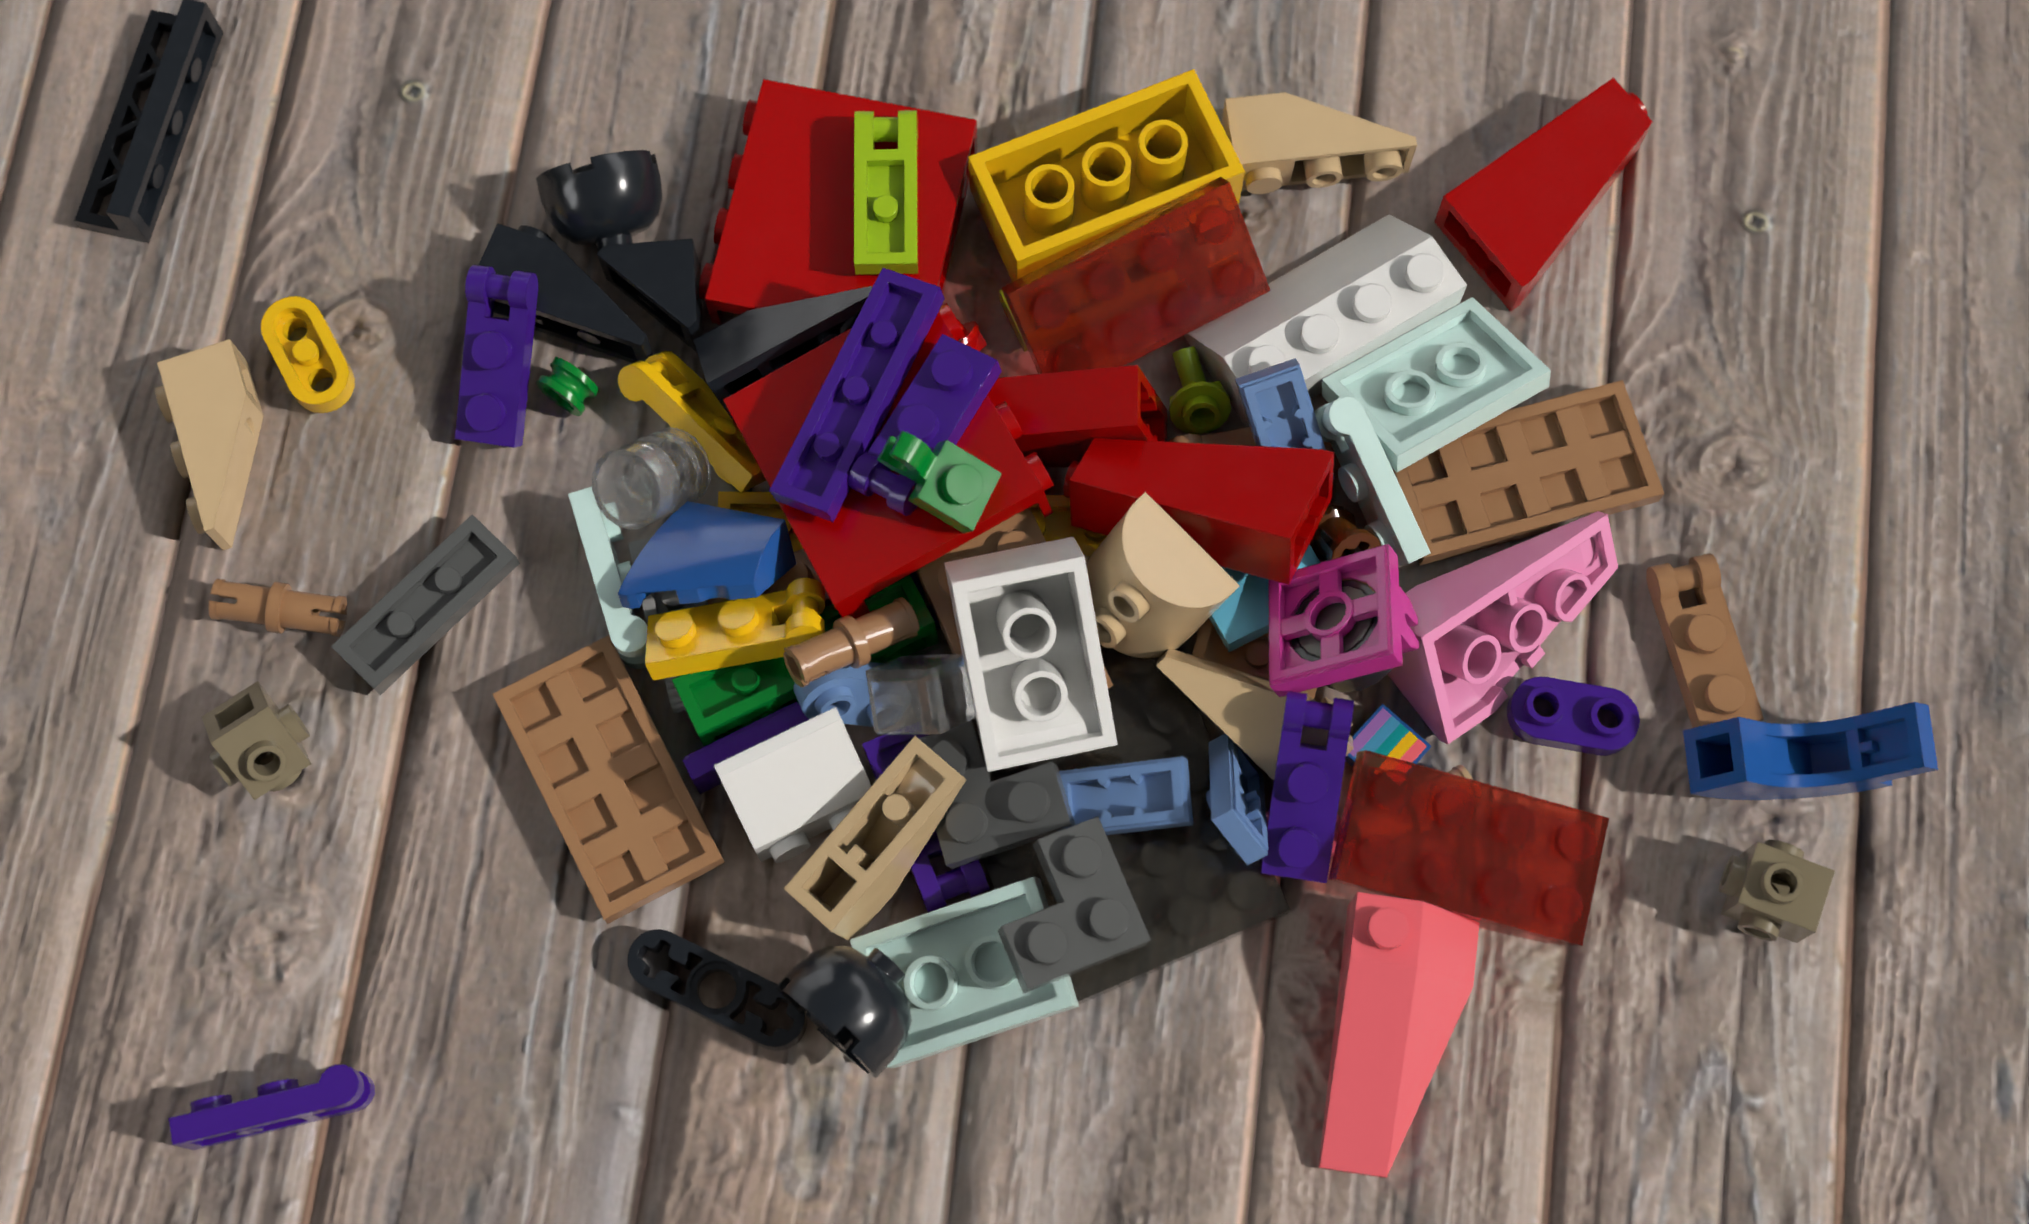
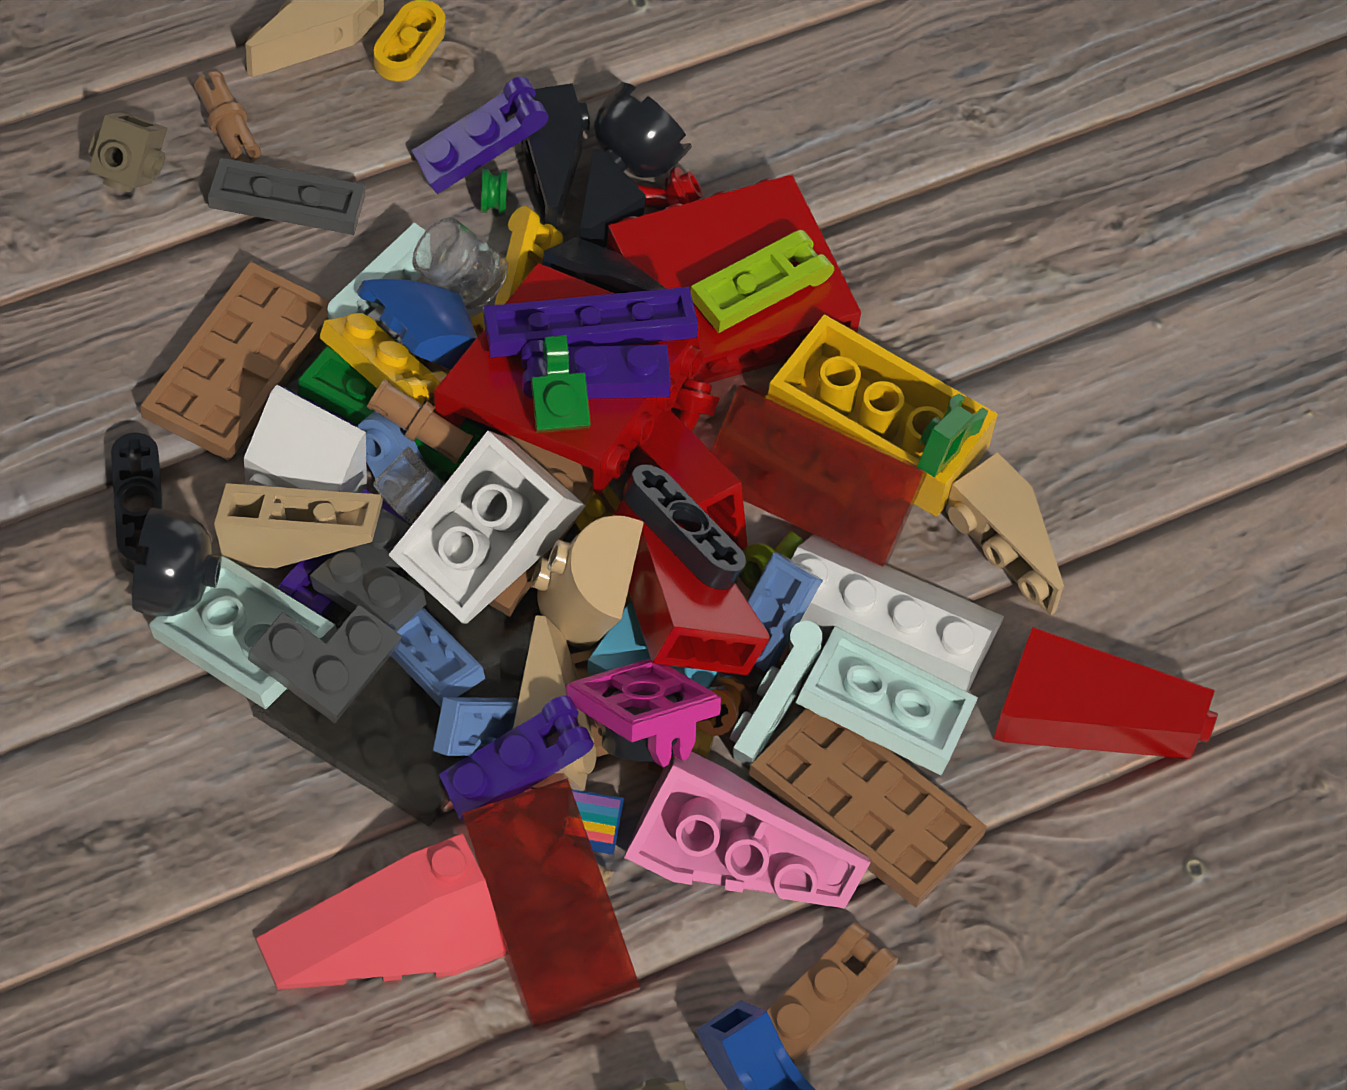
camera: 50 degrees right, 15 degrees down
dark purple plate [1507,677,1640,756] -> none
none -> black beam [622,465,746,590]
none -> red plate [637,167,703,208]
none -> green plate [917,394,988,478]

